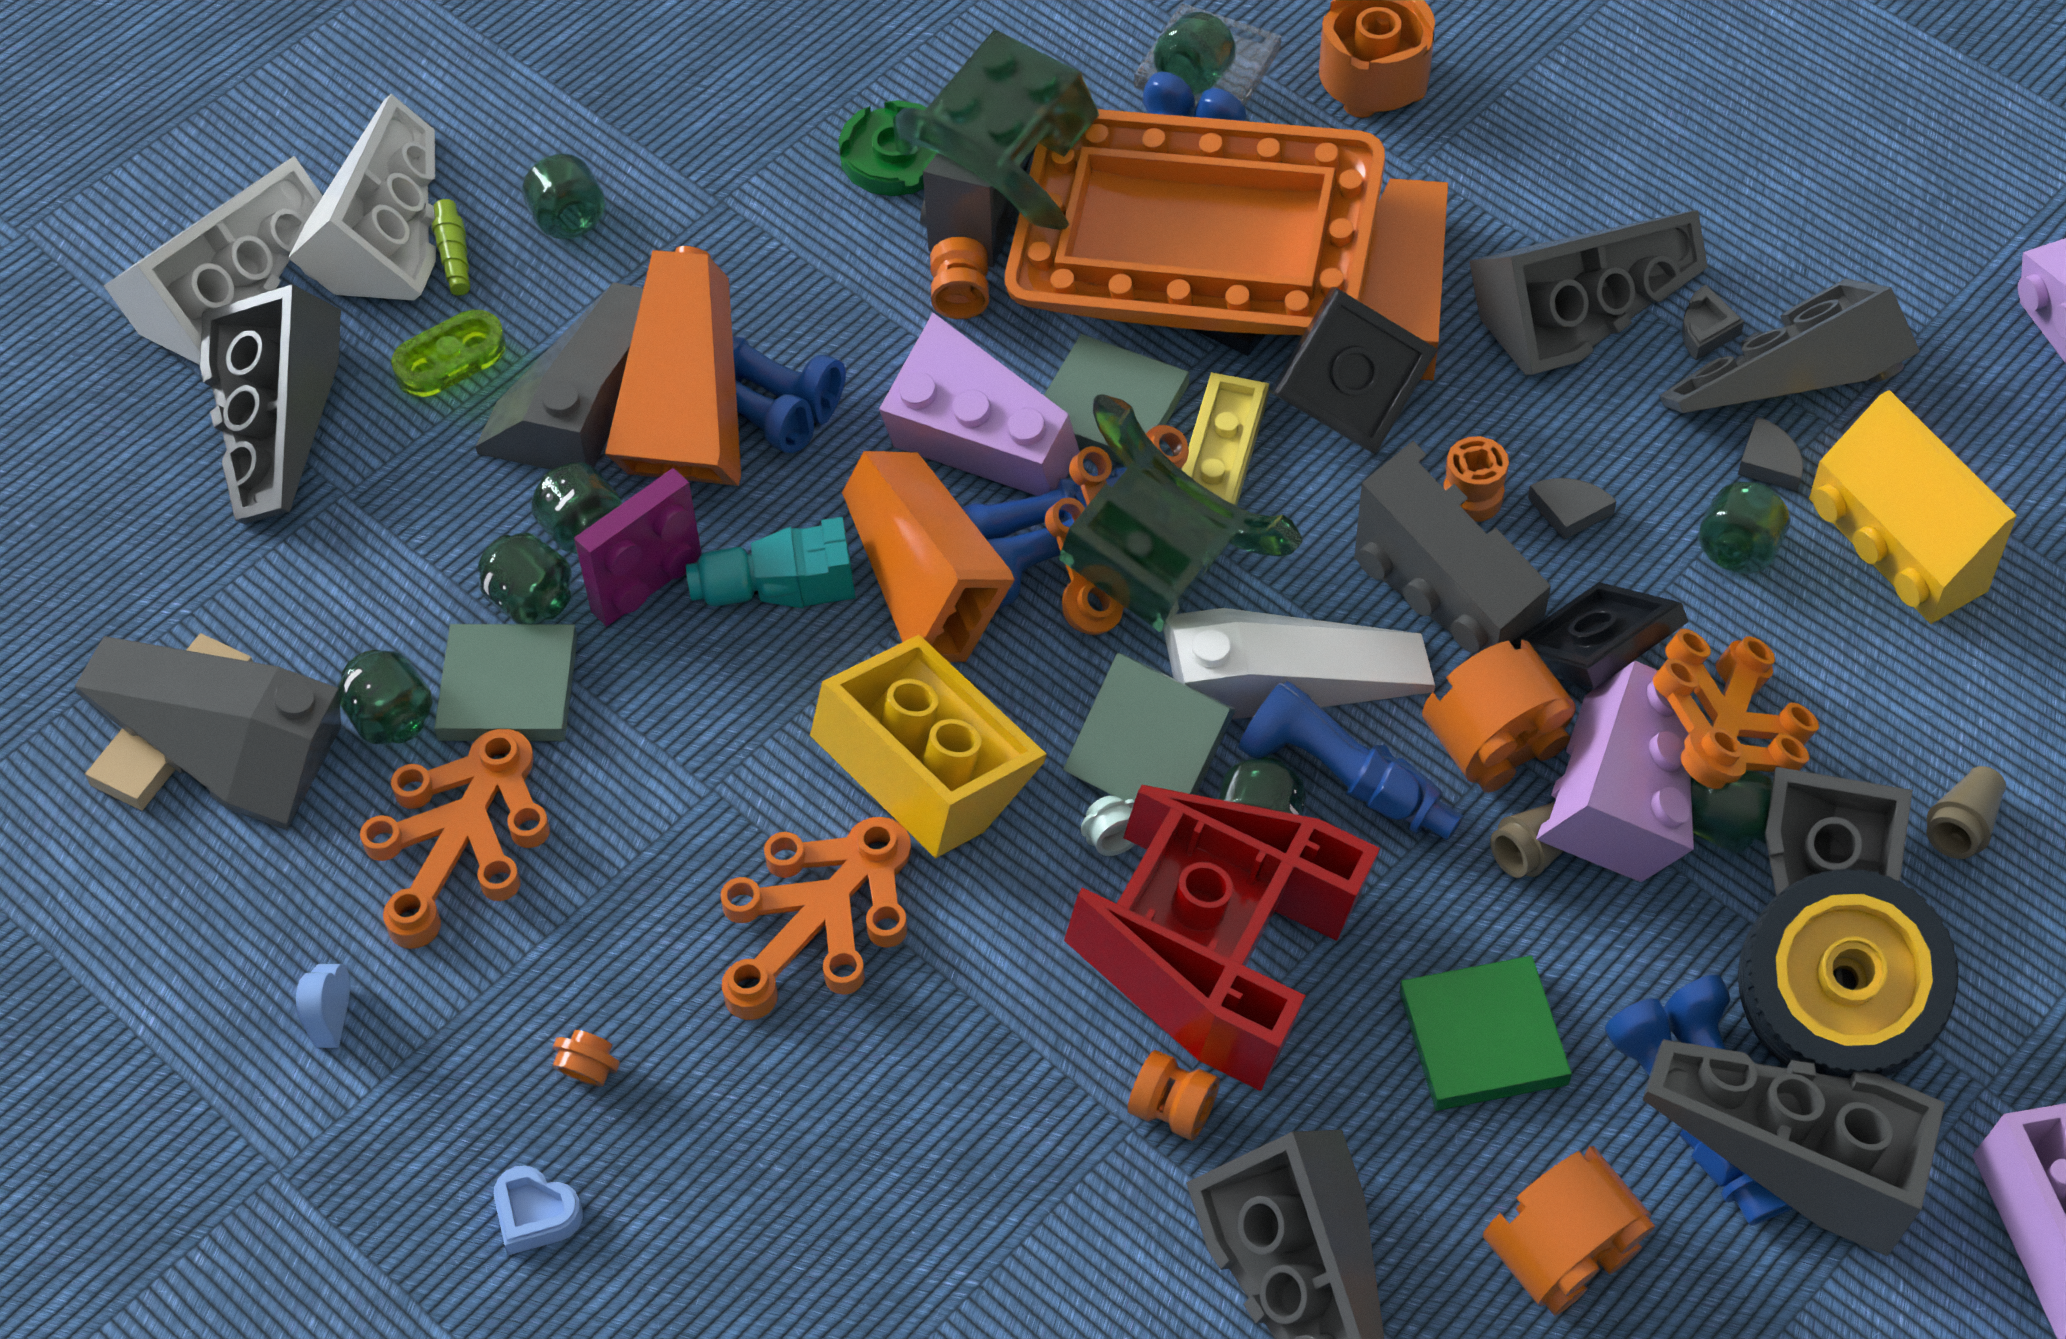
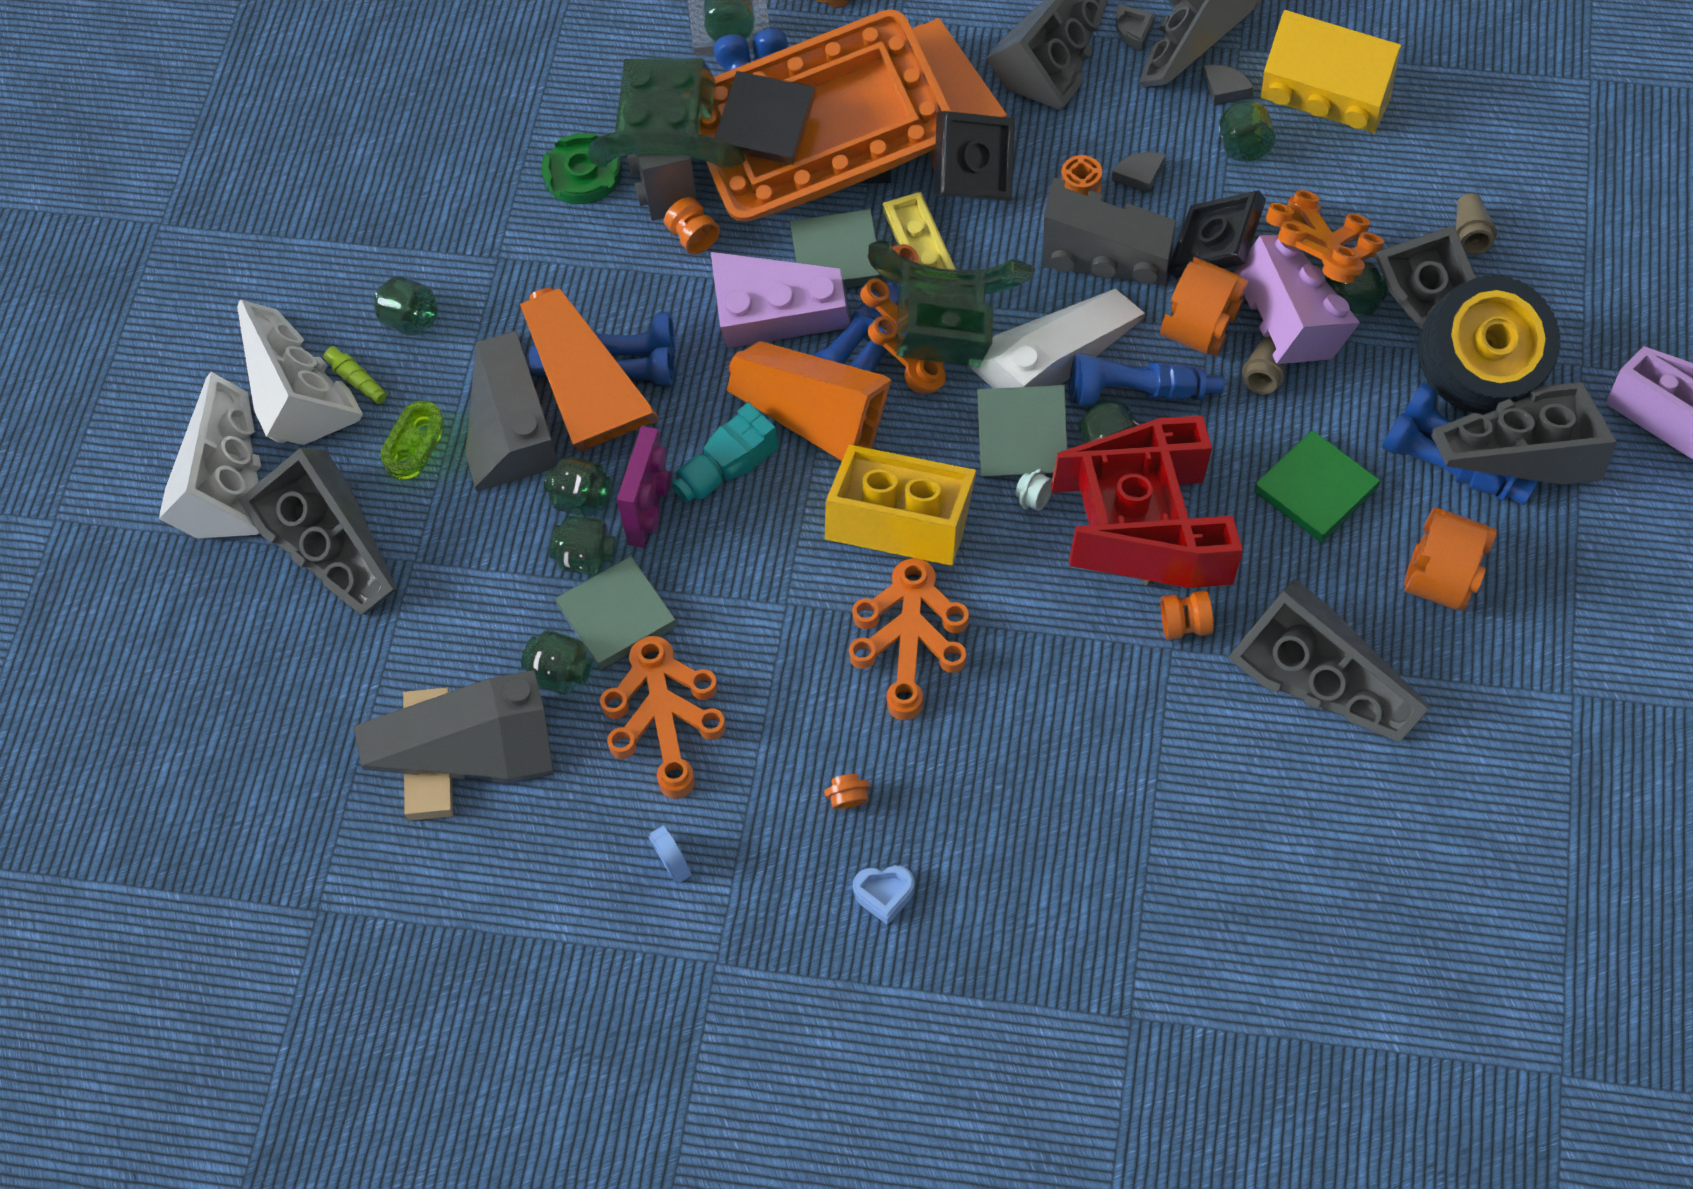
camera: 30 degrees left, 5 degrees up
none -> black tile [713,71,816,165]

